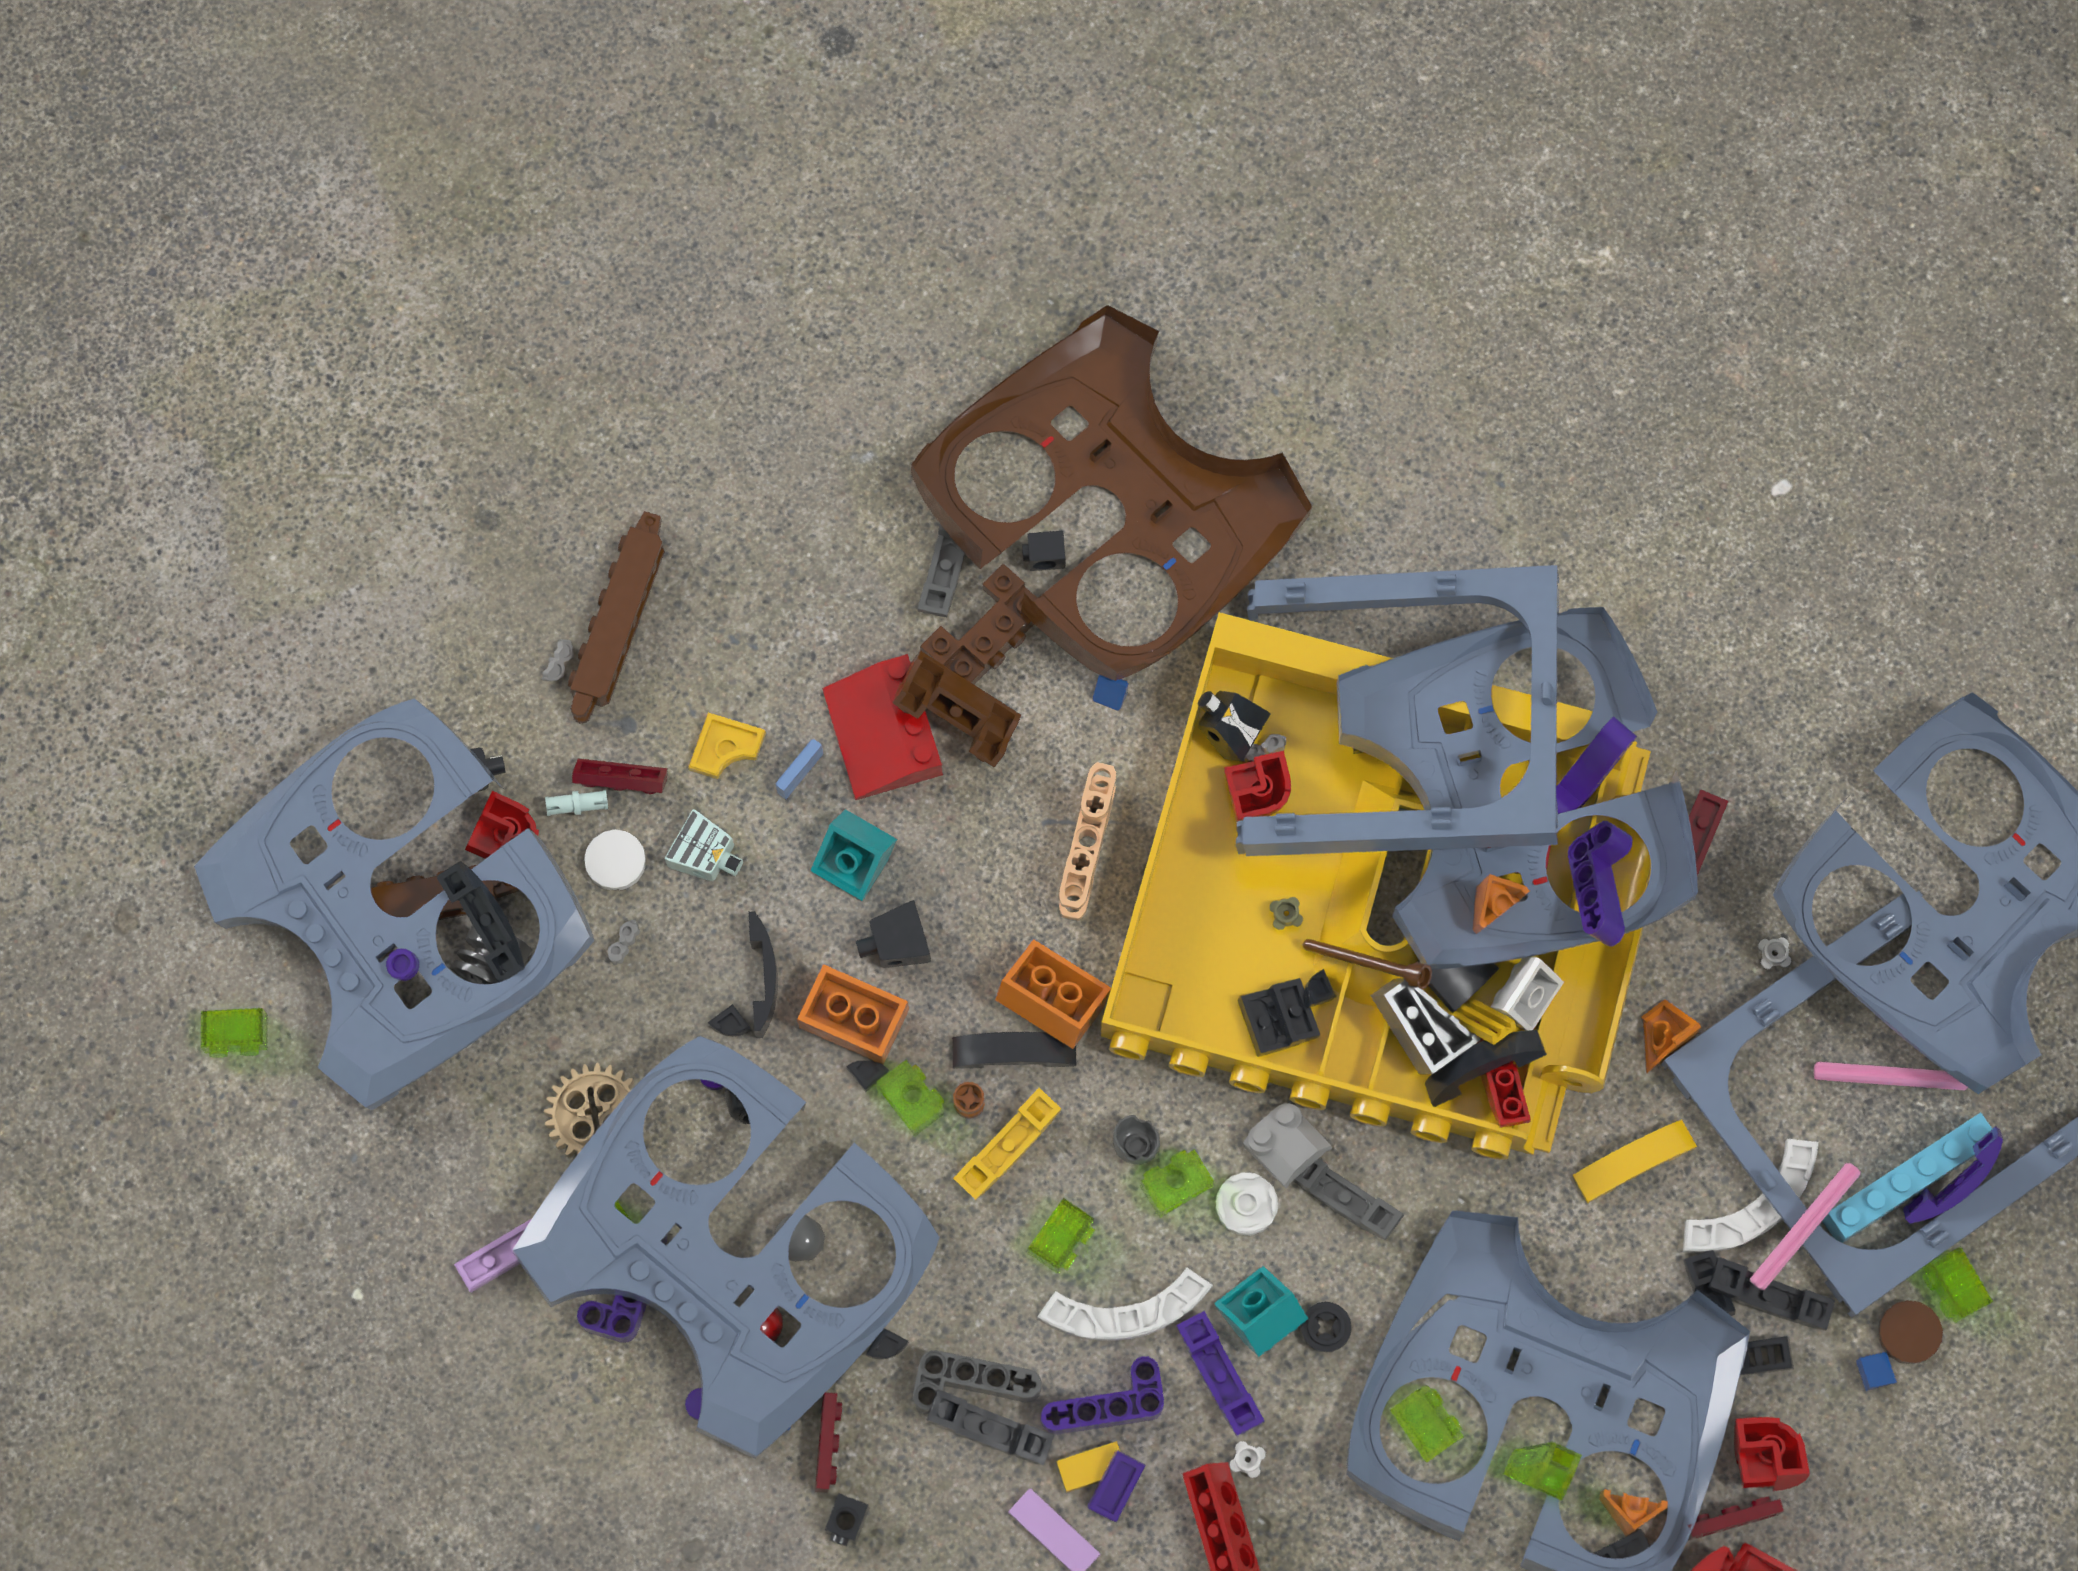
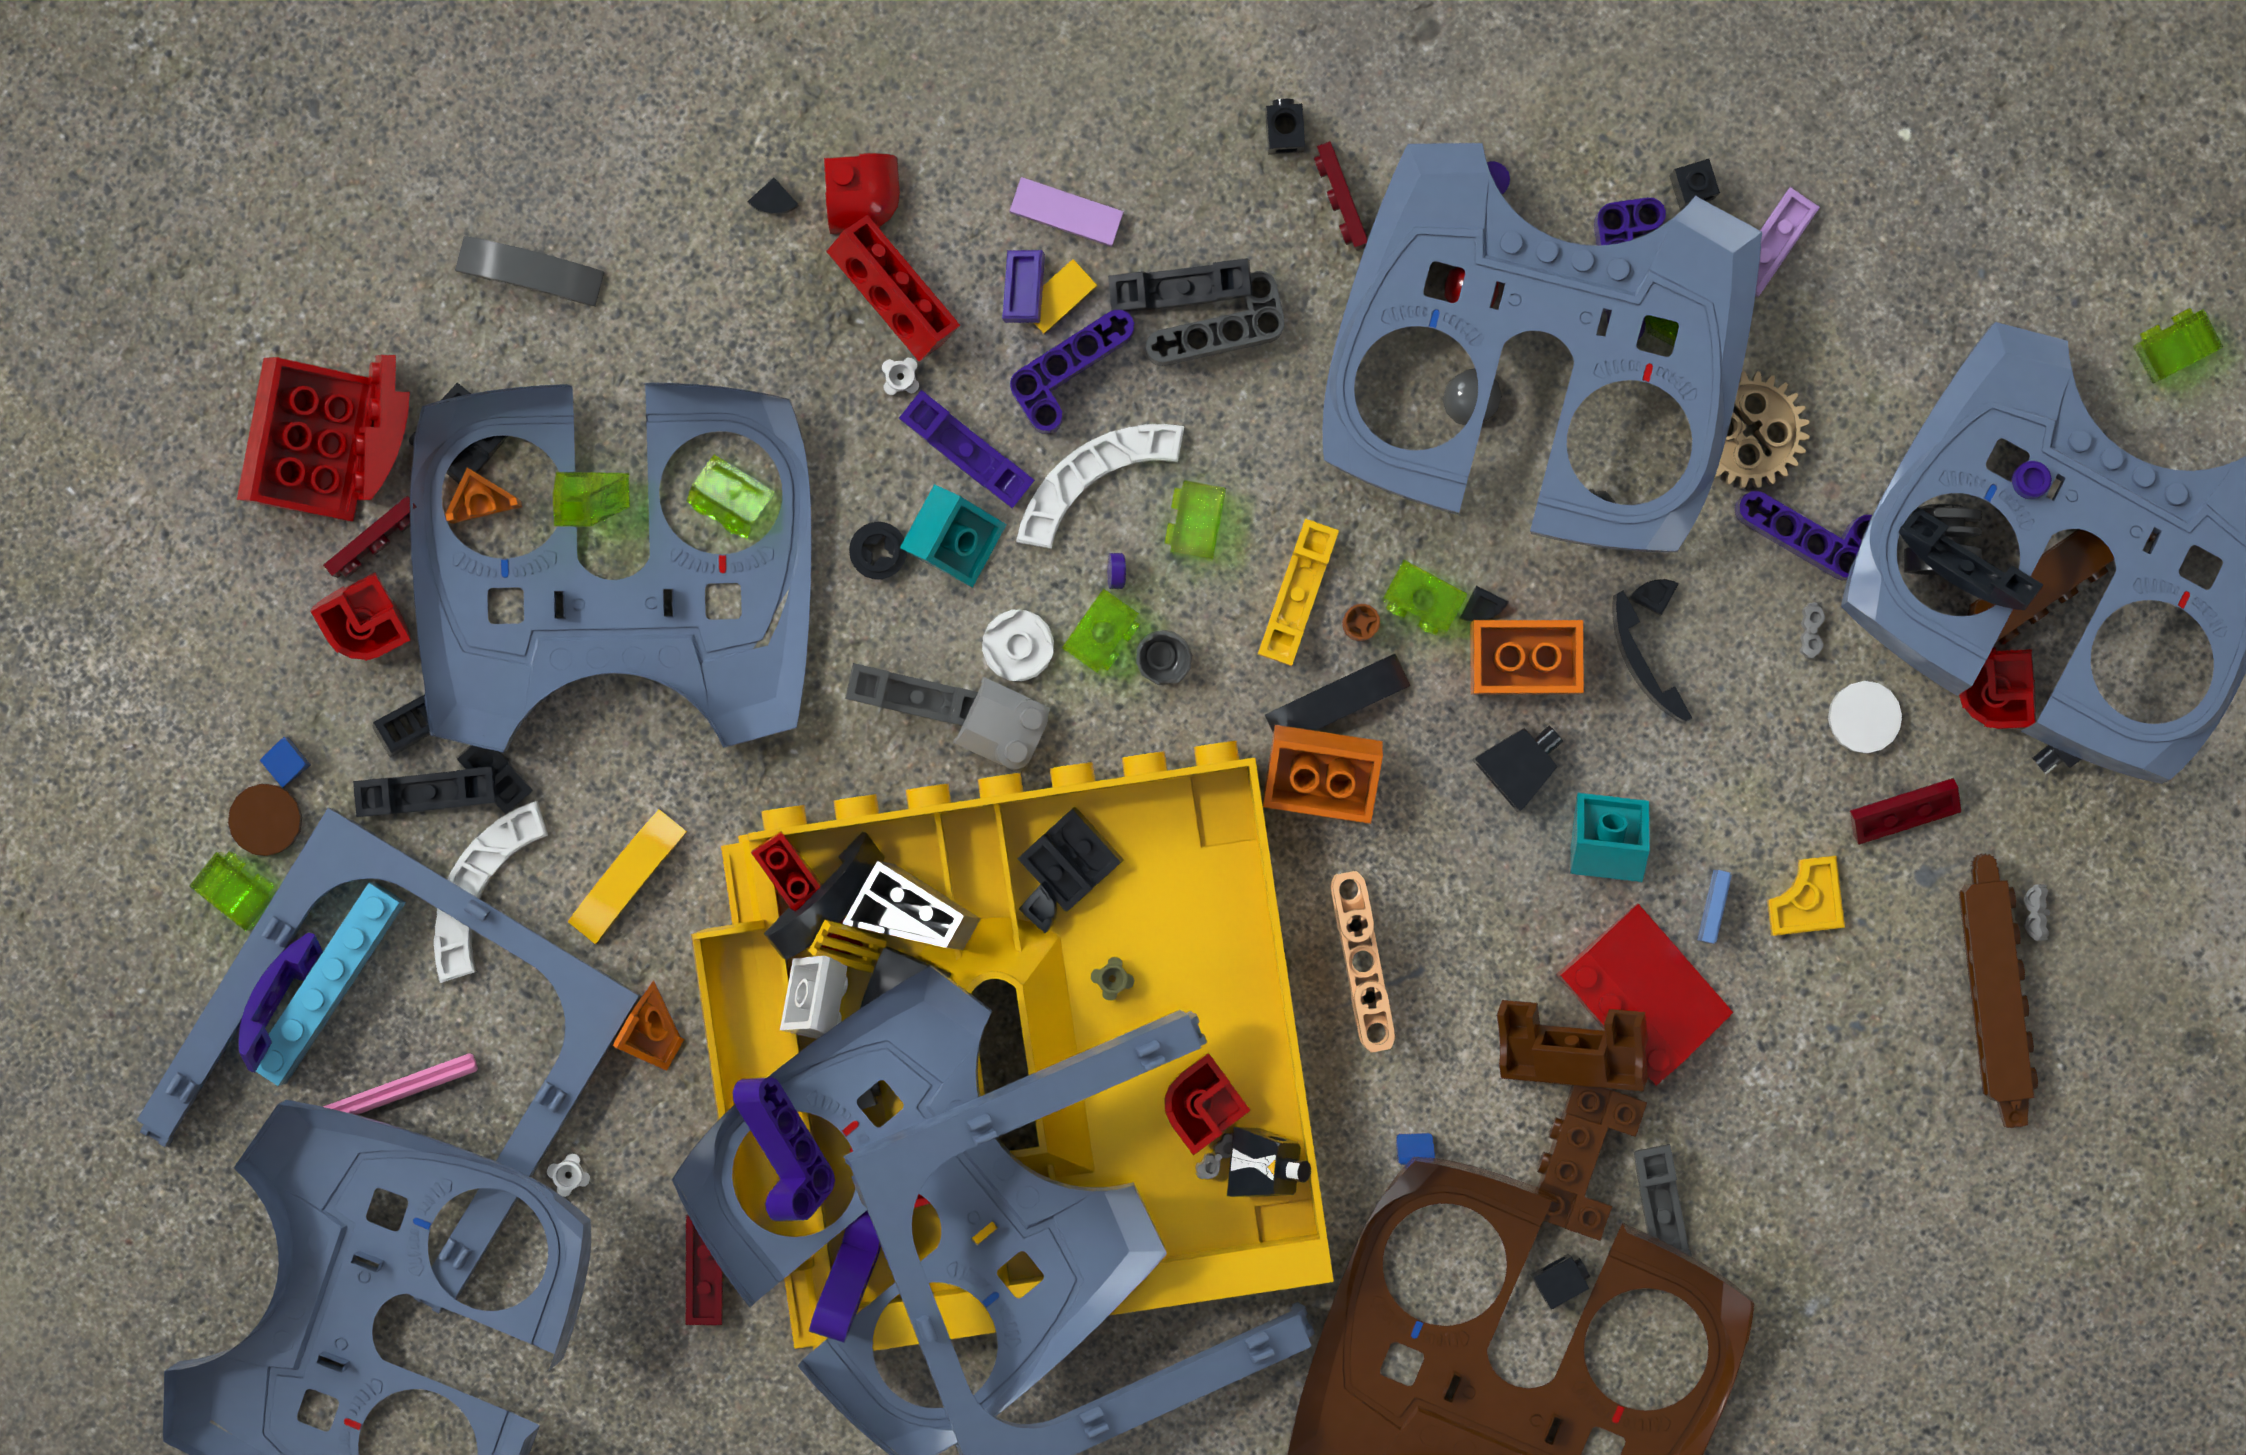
camera: 150 degrees right, 15 degrees up
light aqua pin [545,790,608,816] -> none
light aqua torso [665,809,743,881] -> none
black tile [866,1328,909,1359] -> none
reddish brown piece [1303,939,1432,989] -> none
orange slope [1473,874,1530,935] -> none
bright pink axle [1750,1163,1861,1290] -> none
none -> dark purple tile [1107,553,1126,589]
none -> black brick [1669,159,1720,210]
none -> dark purple beam [1734,491,1872,581]

